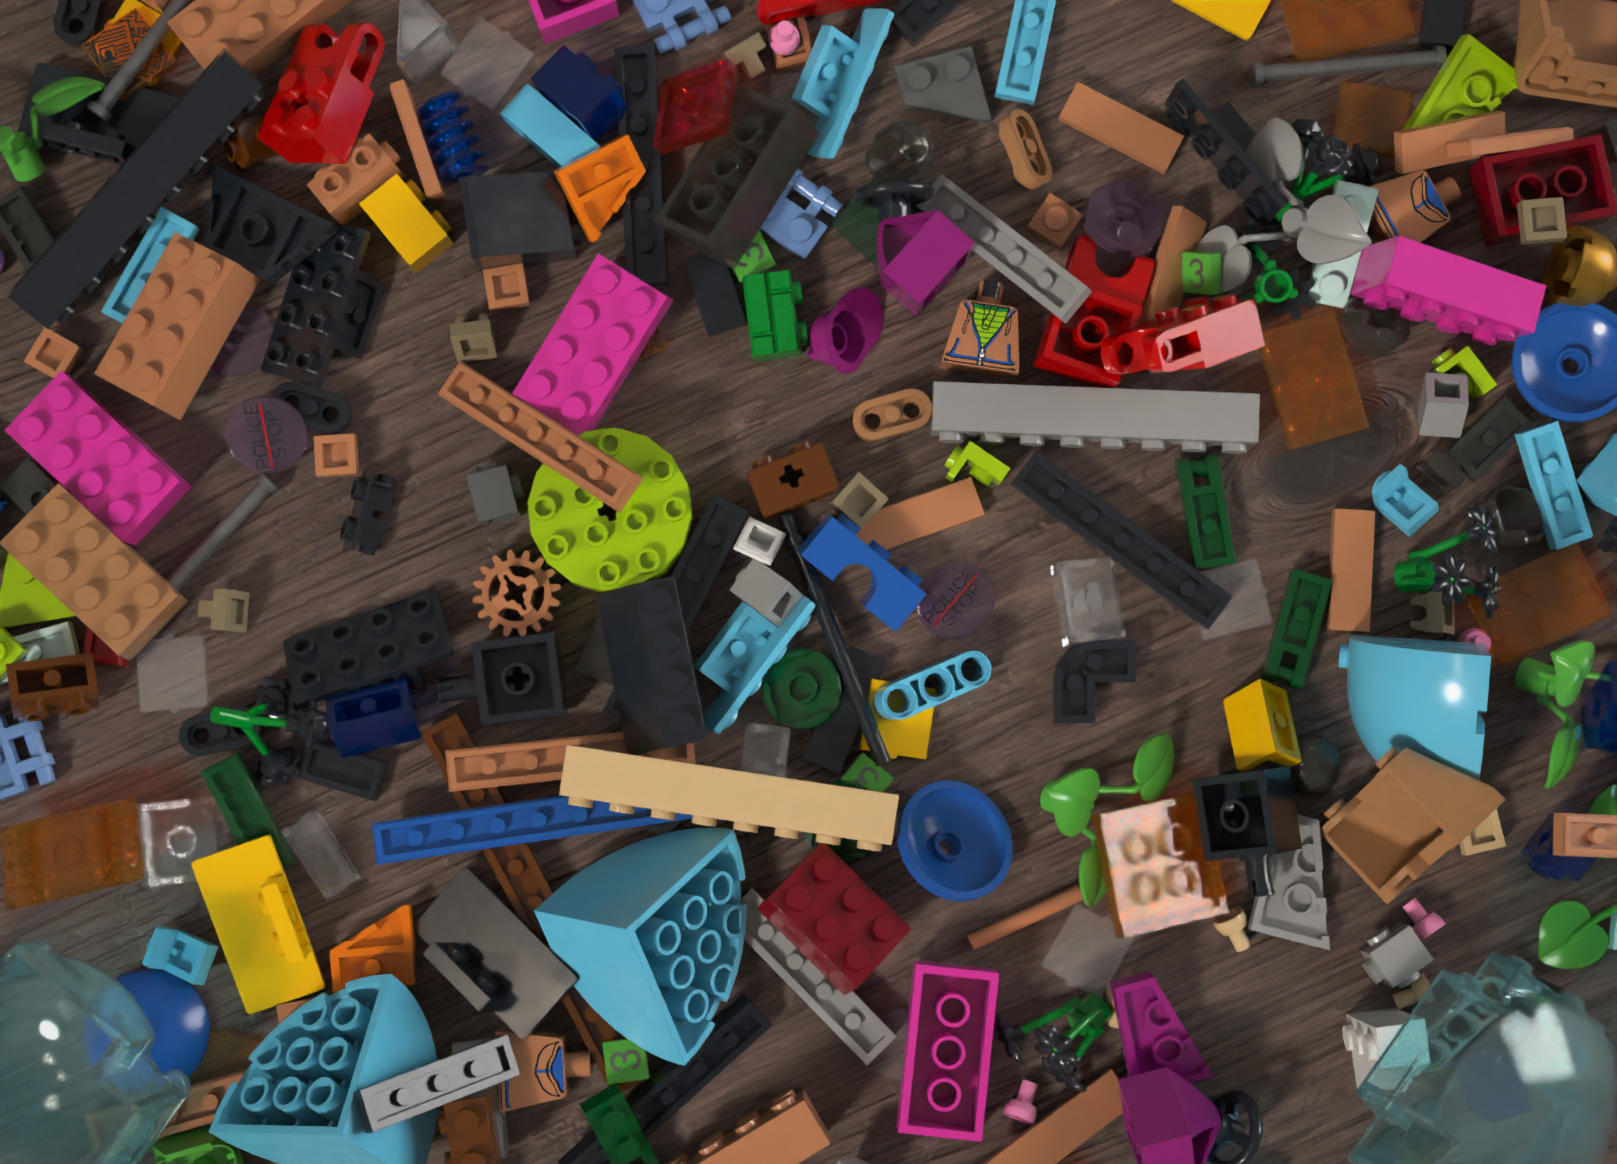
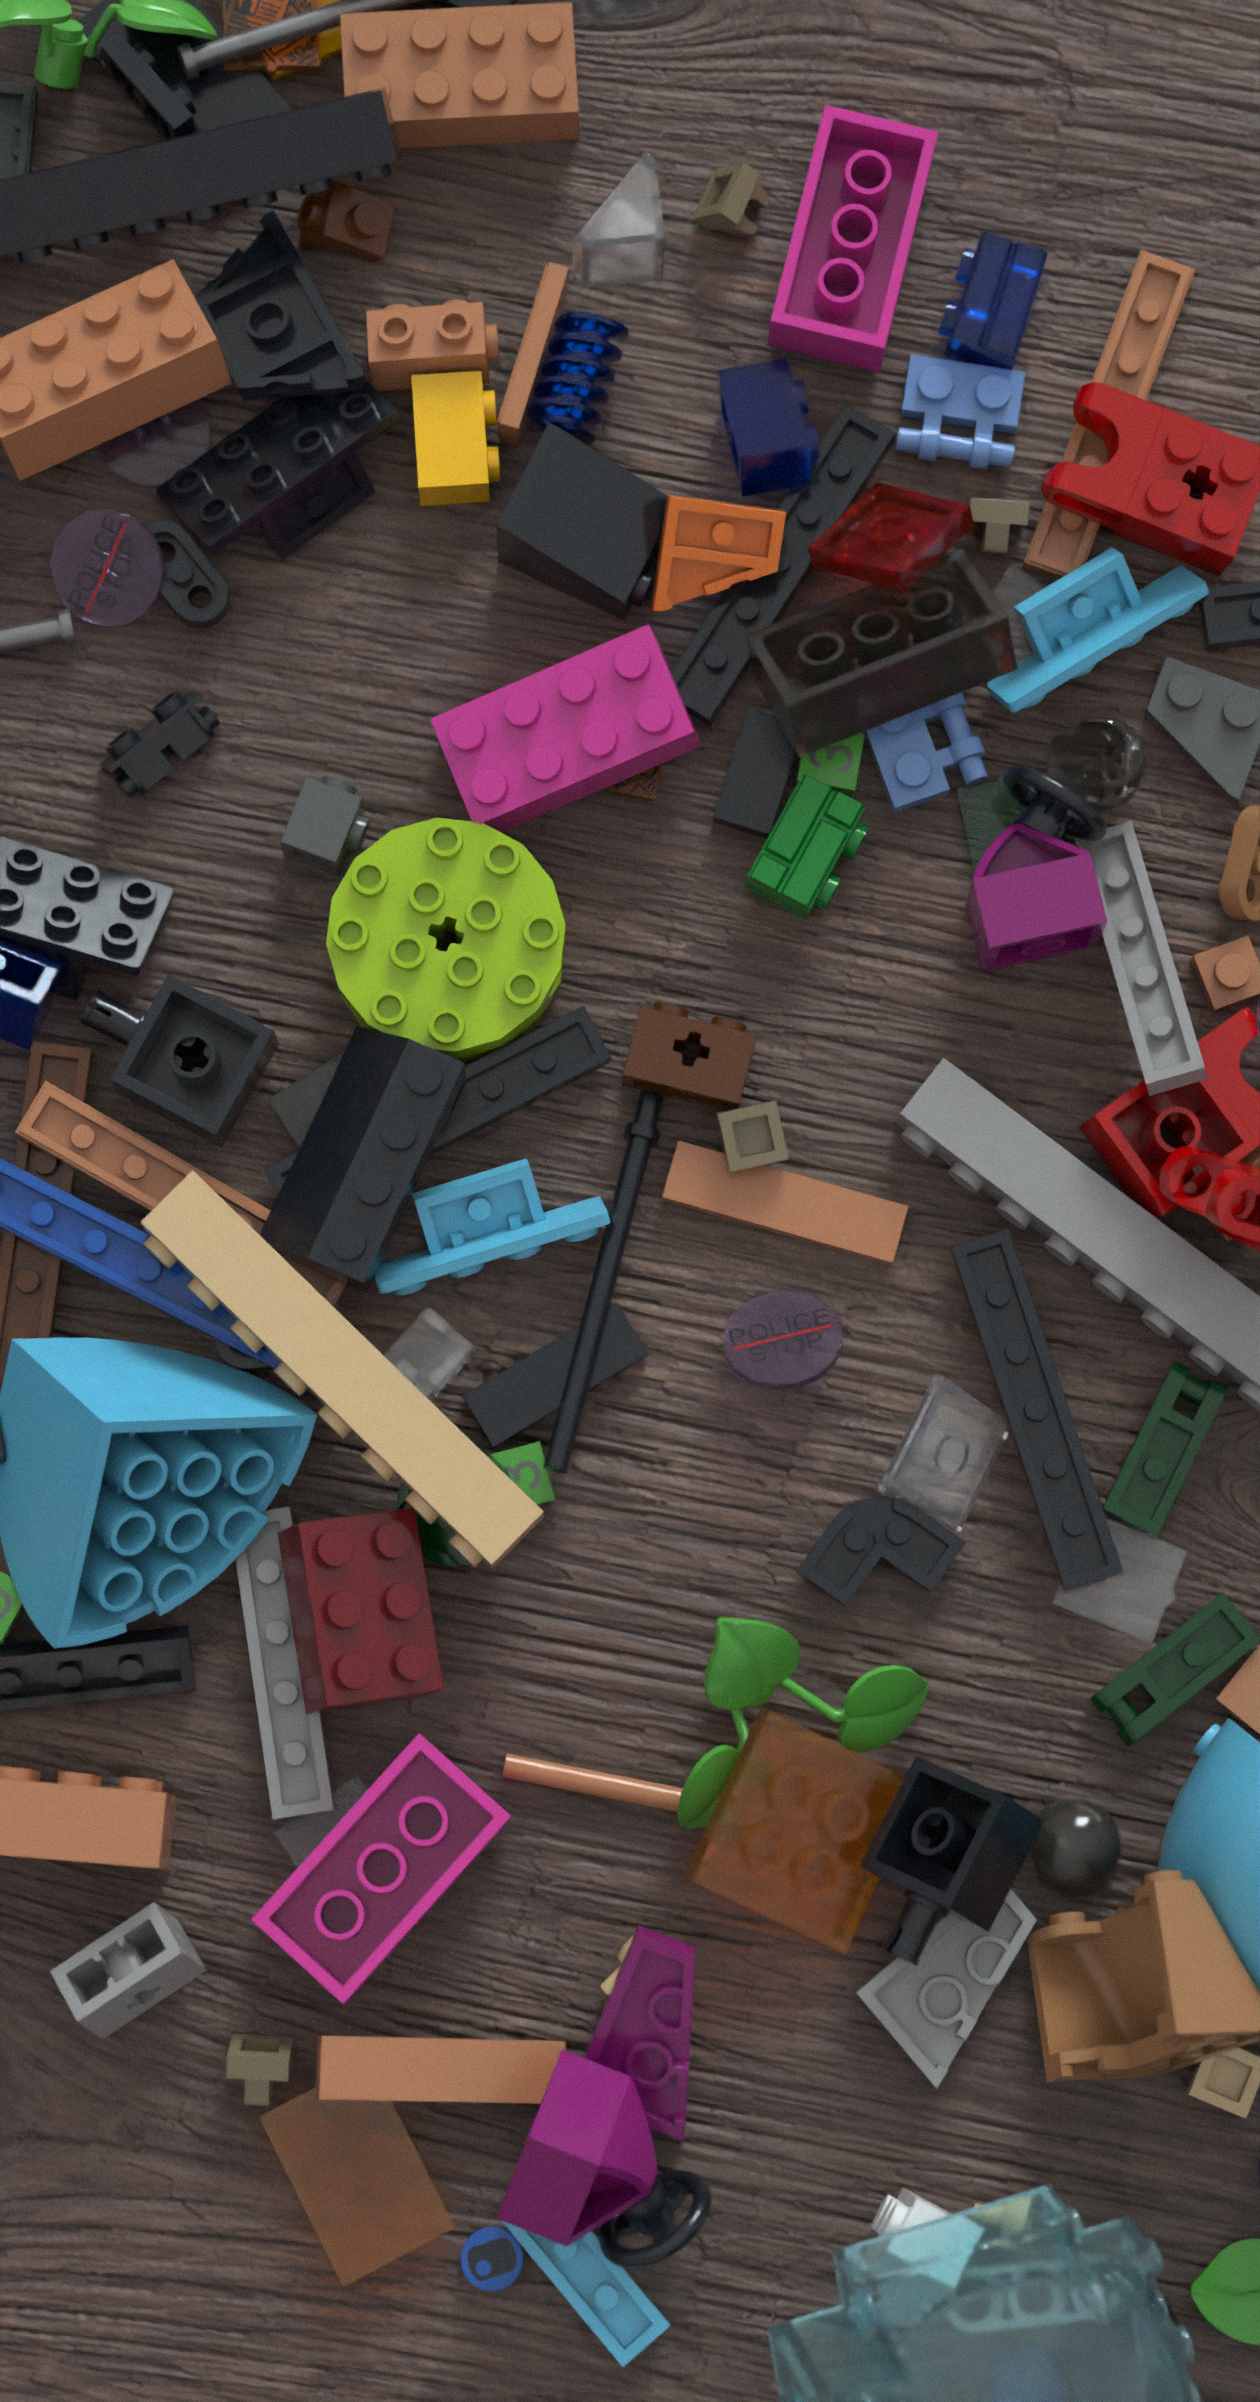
camera: 35 degrees right, 5 degrees down
medium azure plate [101,207,200,324] -> none
red brick [257,23,385,164] -> none
nougat plate [314,433,359,478] -> none
nougat tile [438,361,643,513] -> none
clear piece [440,17,534,112] -> none
dark tan tile [450,313,497,363] -> none
nougat gear [472,550,562,638] -> none
nougat plate [483,263,531,312] -> none
medium azure beam [500,84,600,168] -> none
light grey brick [730,559,804,628] -> none
white slope [733,516,786,566] -> none
dark green tile [762,648,844,731] -> none
bright pink piece [768,21,800,55] -> none
blue arch [797,513,927,632] -> none
magenta piece [807,287,883,375] -> none
medium nougat plate [852,389,932,442] -> none
yellow piece [860,679,937,759] -> none
medium azure beam [873,651,992,720] -> none
blue dish [897,781,1013,902] -> none
torso [940,281,1019,379] -> none
lime bracket [944,441,1011,486] -> none
plant [994,992,1112,1092] -> none
bright pink piece [1003,1080,1038,1125] -> none
clear piece [1040,903,1135,997] -> none
tan piece [1212,906,1251,952] -> none
yellow panel [1223,679,1302,772] -> none
light grey brick [1360,922,1434,988] -> none
bright pink piece [1403,898,1446,942] -> none

